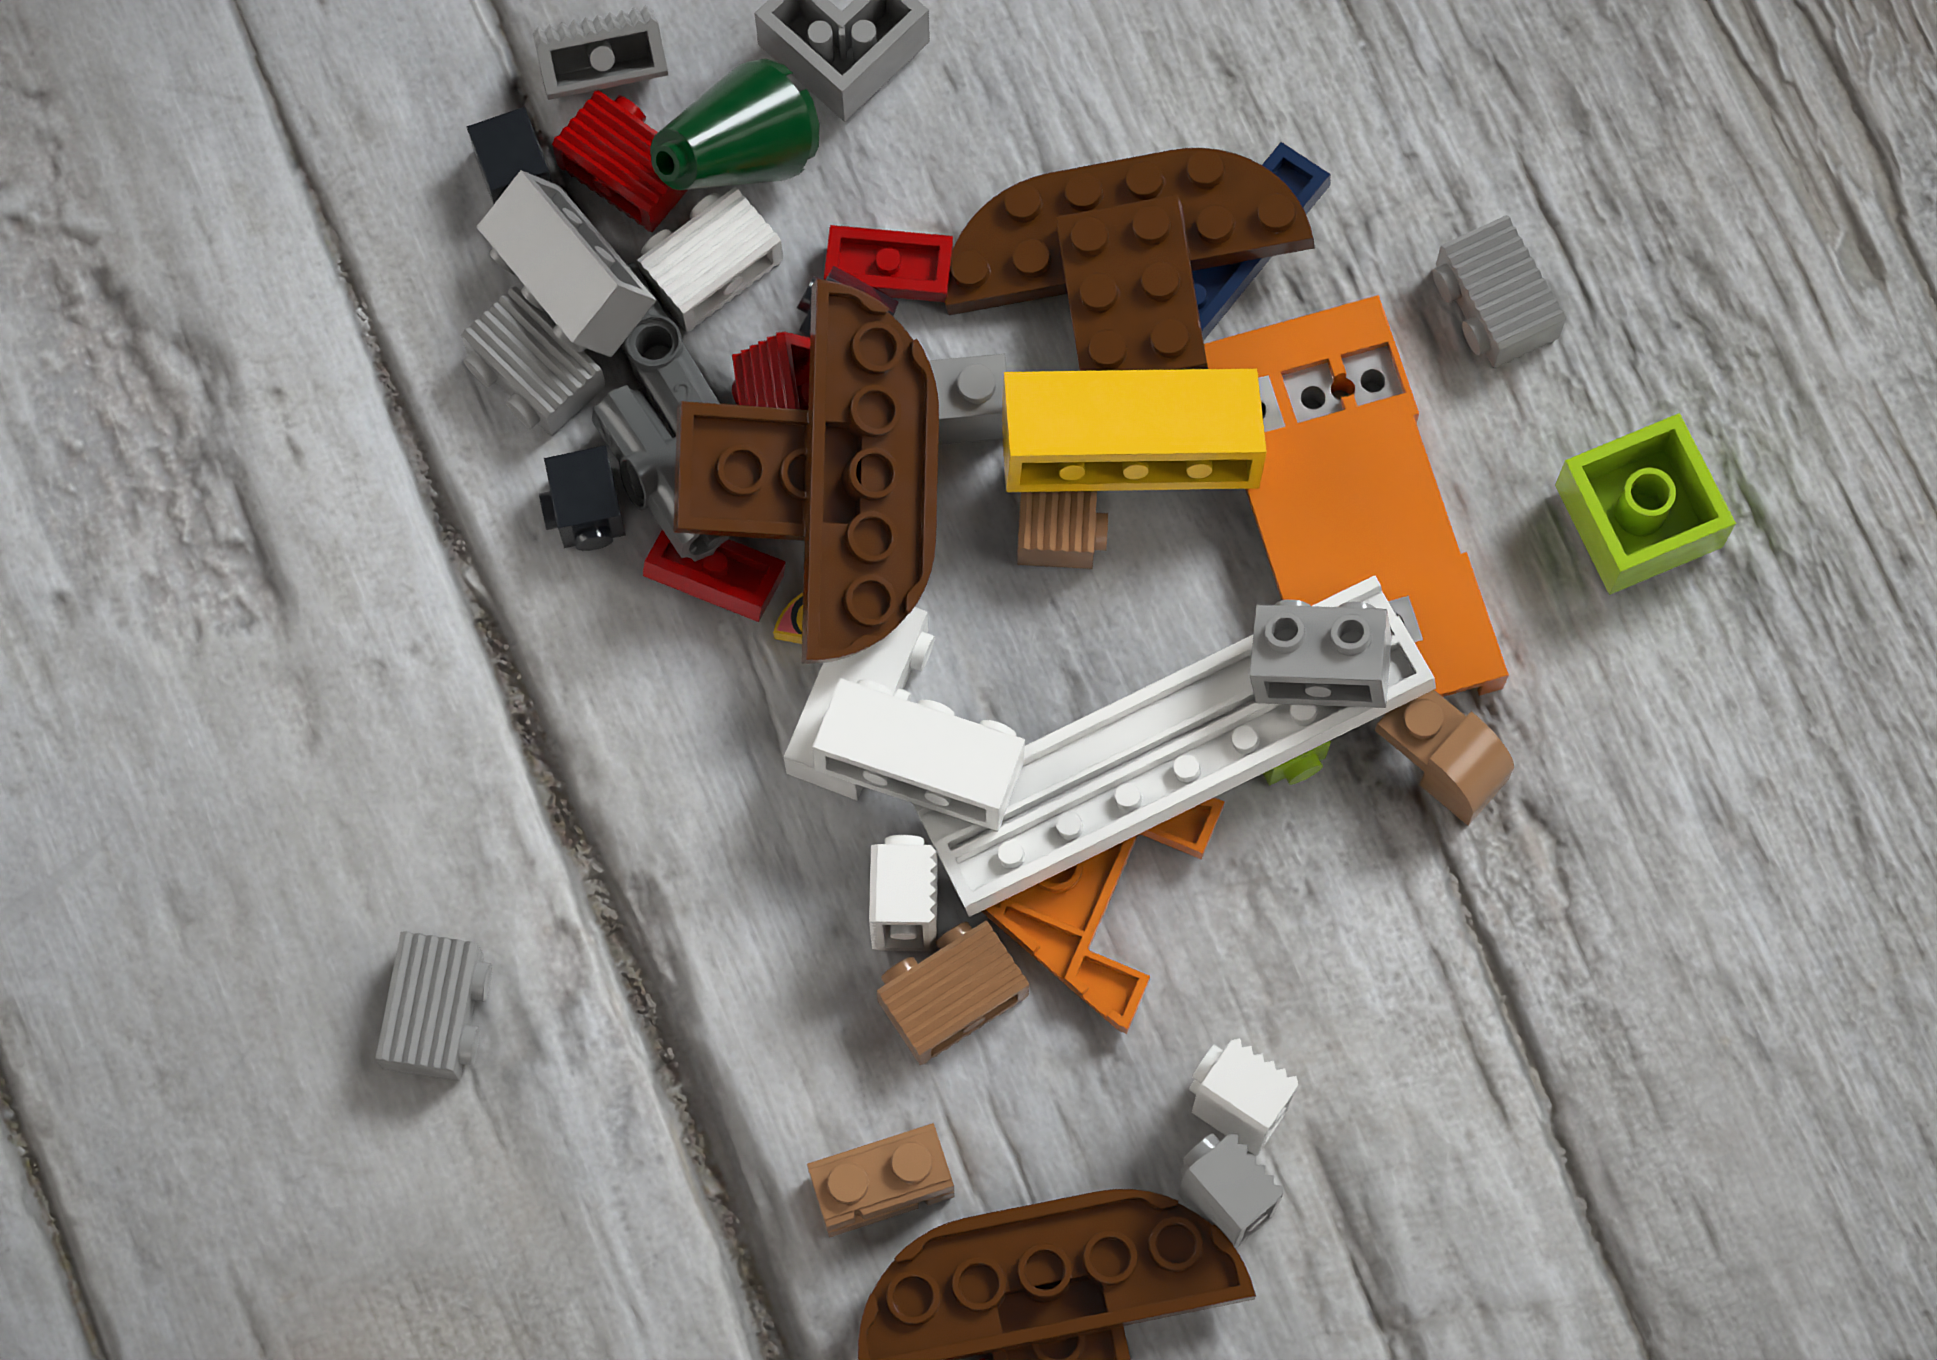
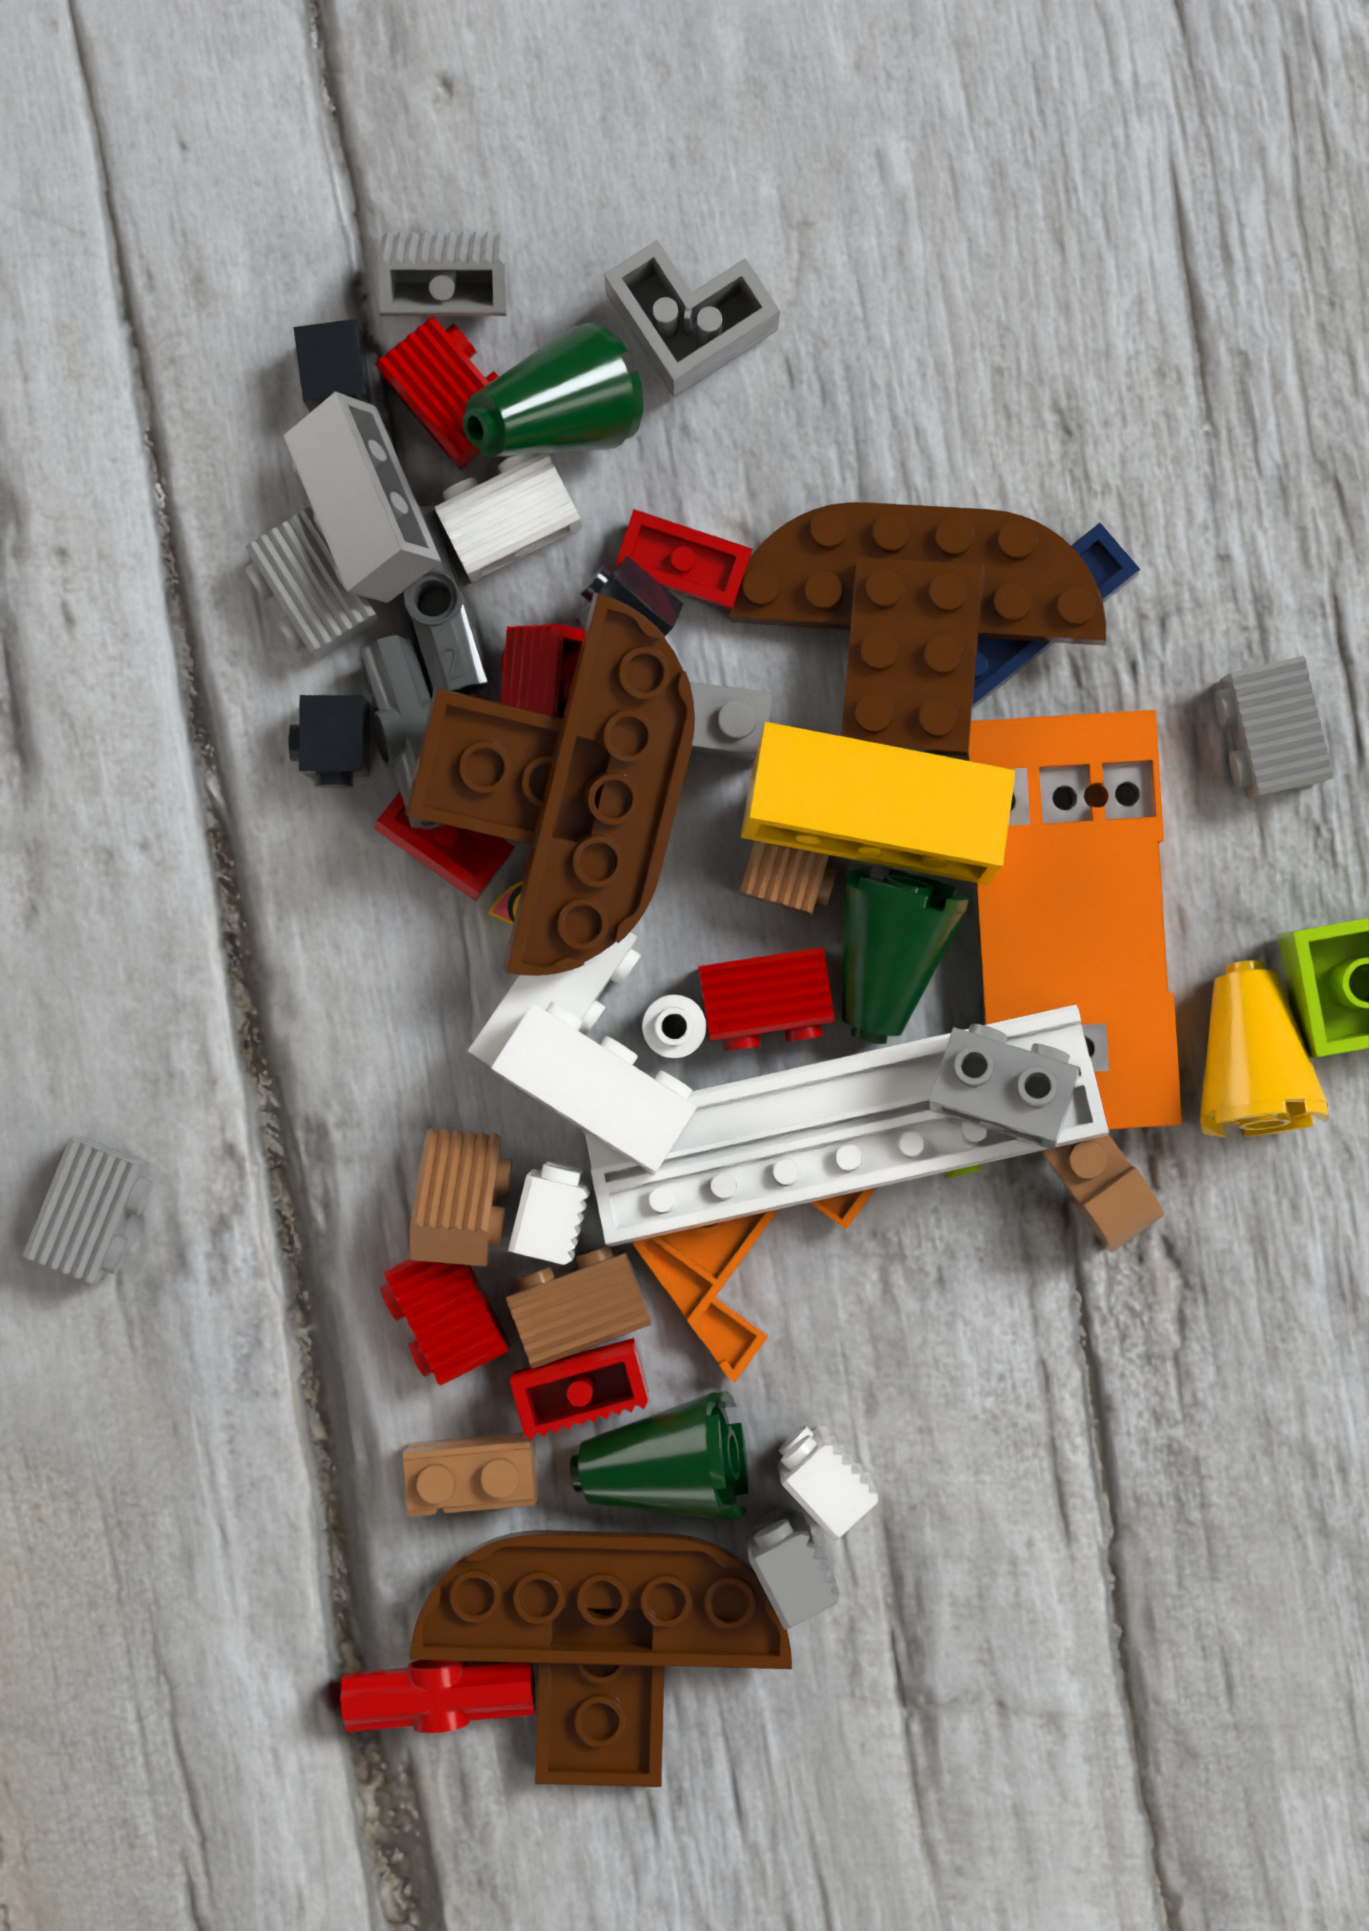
camera: 10 degrees right, 15 degrees up
none -> red brick [380,1257,511,1386]
none -> medium nougat brick [410,1127,512,1266]
none -> red brick [510,1338,649,1440]
none -> dark green cone [570,1391,749,1520]
none -> white brick [642,995,706,1058]
none -> red brick [698,947,835,1051]
none -> dark green cone [841,864,970,1044]
none -> yellow cone [1200,960,1329,1137]

